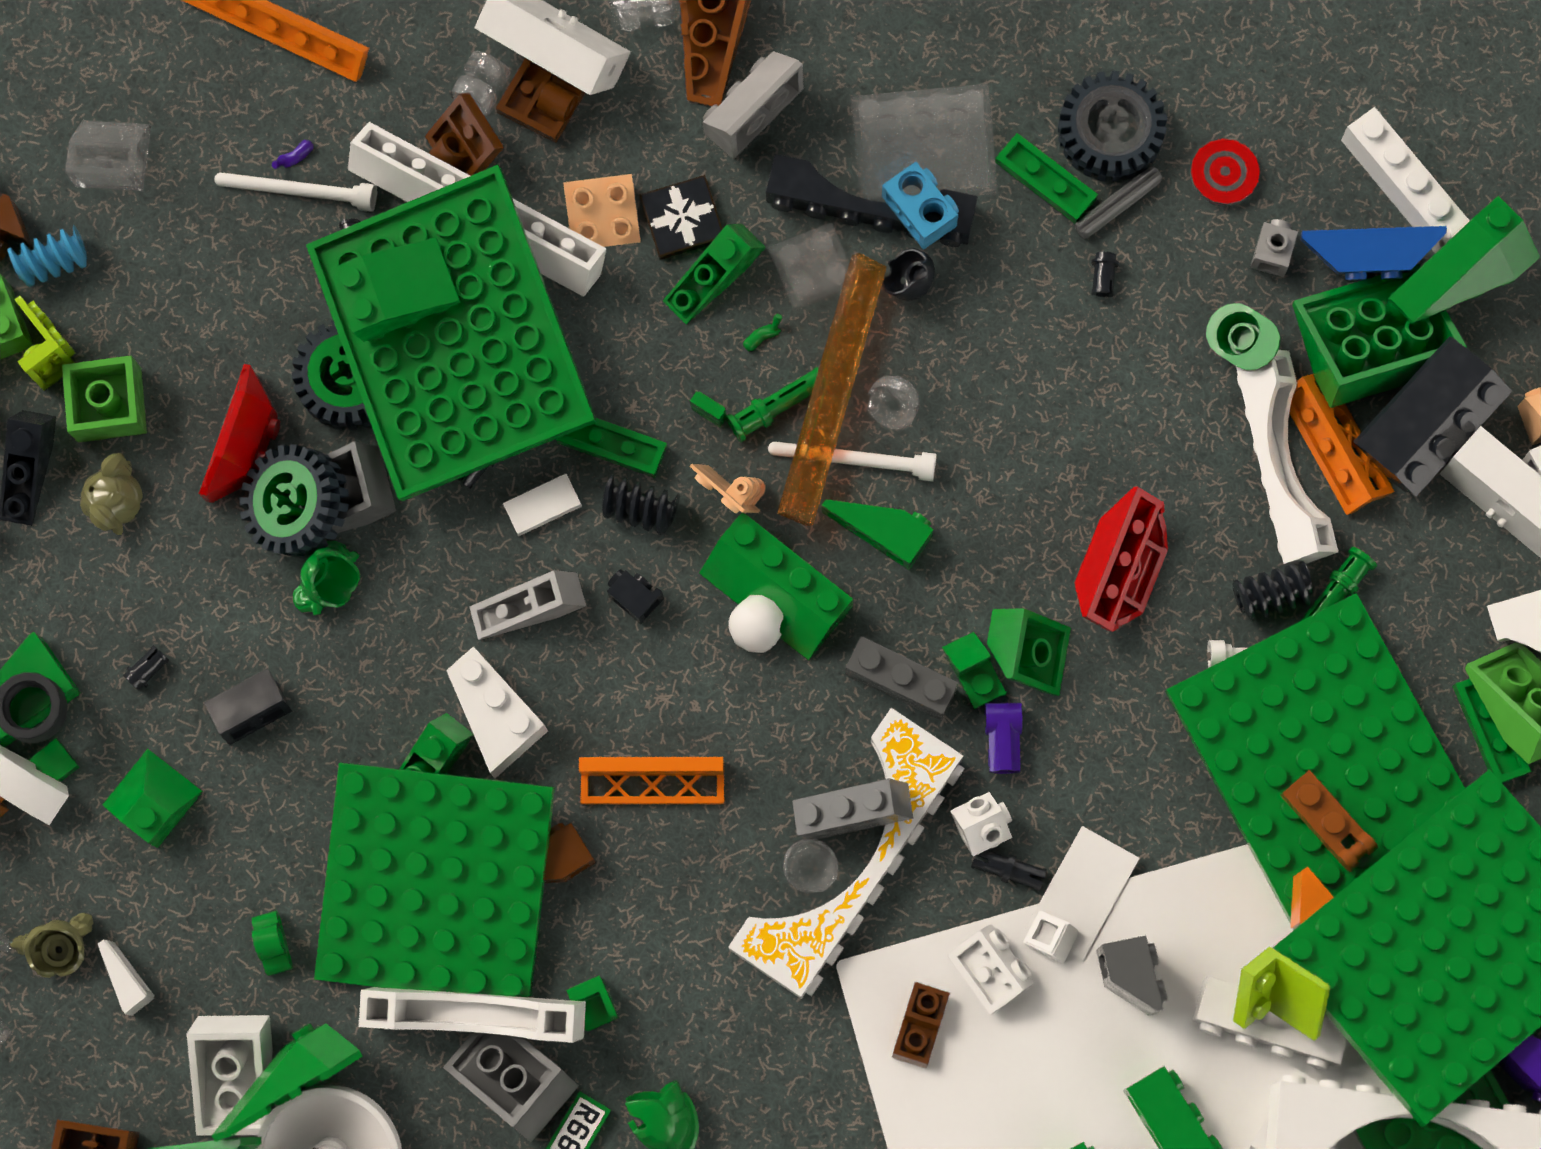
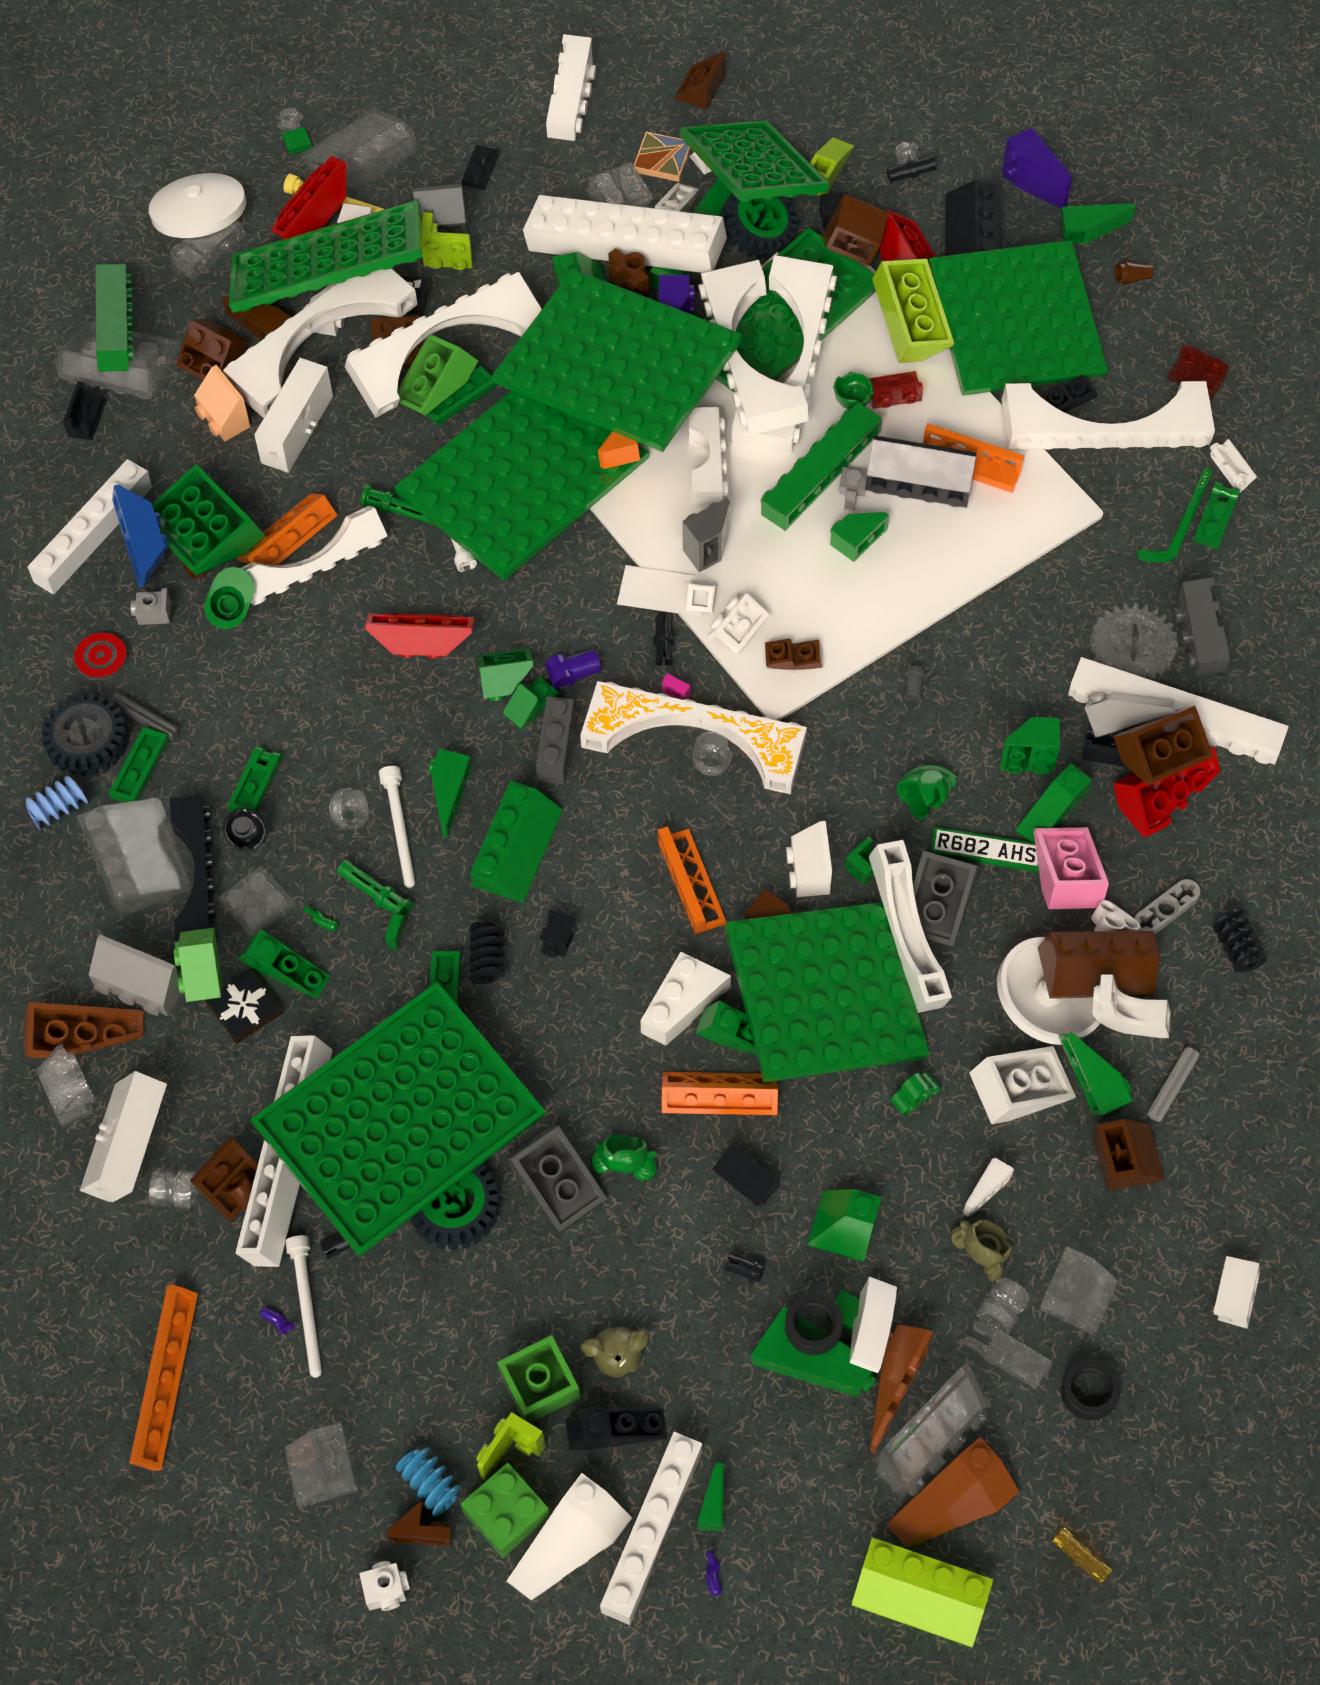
camera: 115 degrees left, 15 degrees down
red wedge [199,364,280,503] -> none
green wedge [211,1023,363,1142] -> none
wheel [240,444,349,557] -> none
green slope [329,237,461,342] -> none
light grey slope [469,570,586,640] -> none
reddish brown plate [496,58,585,143] -> none
white tile [503,474,582,536] -> none
light nougat hinge [563,174,641,247] -> none
light nougat hinge [690,464,766,514] -> none
white hair [729,595,784,653] -> none
clear orange plate [777,253,887,526] -> none
brick [792,778,913,840] -> none
dark azure brick [882,162,959,250] -> none
white brick [950,792,1012,856] -> none
black pin [1091,252,1119,298] -> none
black piece [1232,561,1312,622] -> none
lime bracket [1233,946,1330,1041] -> none
dark orange plate [1280,770,1378,872] -> none
black slope [1353,336,1512,497] -> none
green wedge [1388,196,1540,325] -> none
none -> light blue piece [25,776,88,830]
none -> brick [174,928,222,1002]
none -> green plate [227,746,283,812]
none -> dark pink tile [662,673,690,700]
none -> orange fence [662,1072,778,1115]
none -> white slope [786,821,832,897]

